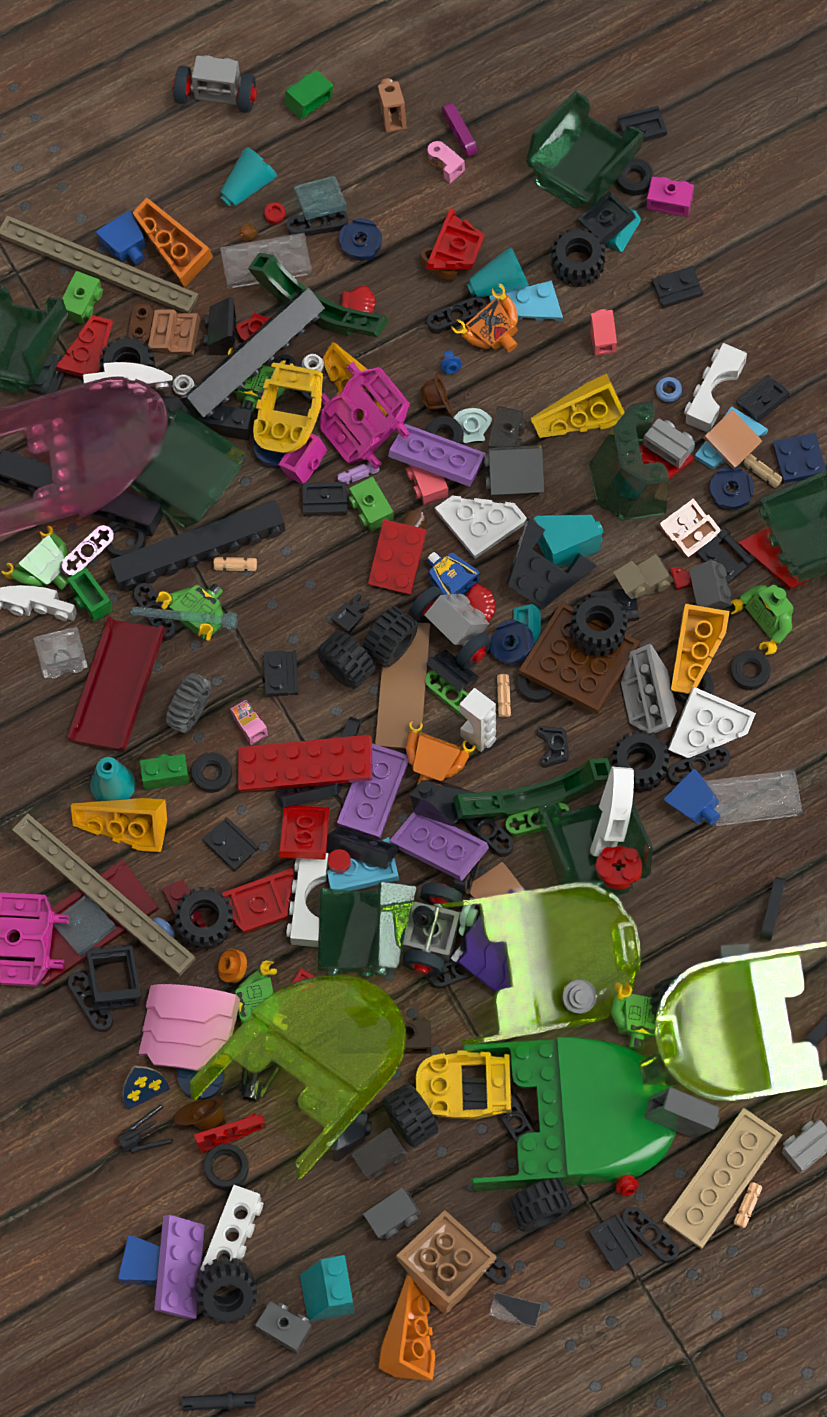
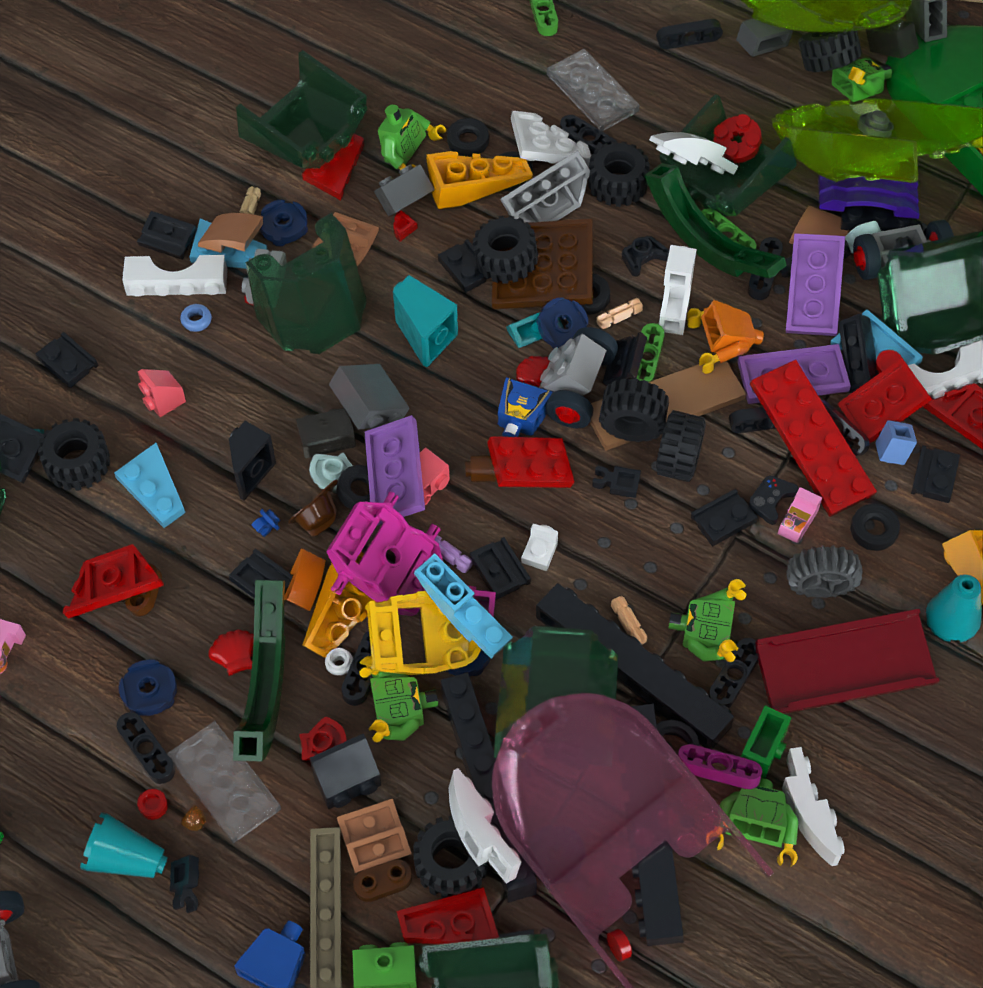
camera: 120 degrees left, 10 degrees down
clear slope [33,627,88,678] -> none
clear light blue piece [130,607,238,630] -> none
orange wedge [133,197,213,288] -> none
green brick [140,754,190,791] -> none
white plate [173,375,194,396] -> none
brick [179,288,324,420] -> none
clear light blue tile [294,176,347,220] -> none
bright green brick [348,476,394,532] -> none
black slope [410,780,476,826] -> none
black beam [427,297,487,334] -> none
white plate [435,495,526,559] -> none
orange torso [451,284,518,352] -> none
teal cone [467,247,529,297] -> none
black wing [506,517,596,609] -> none
yellow wedge [531,373,628,438] -> none
dark tan brick [614,554,674,599] -> none
blue torso [664,769,721,825] -> none
black plate [697,528,756,585] -> none
dark blue plate [772,433,827,484] -> none
none -> black plate [170,855,199,913]
none -> black slope [229,420,276,501]
none -> black plate [229,548,293,599]
none -> orange slope [285,549,326,611]
none -> medium azure slope [414,553,513,659]
none -> white bracket [521,524,558,571]
none -> red tile [607,929,632,962]
none -> black piece [749,476,798,525]
none -> medium blue brick [875,420,917,465]

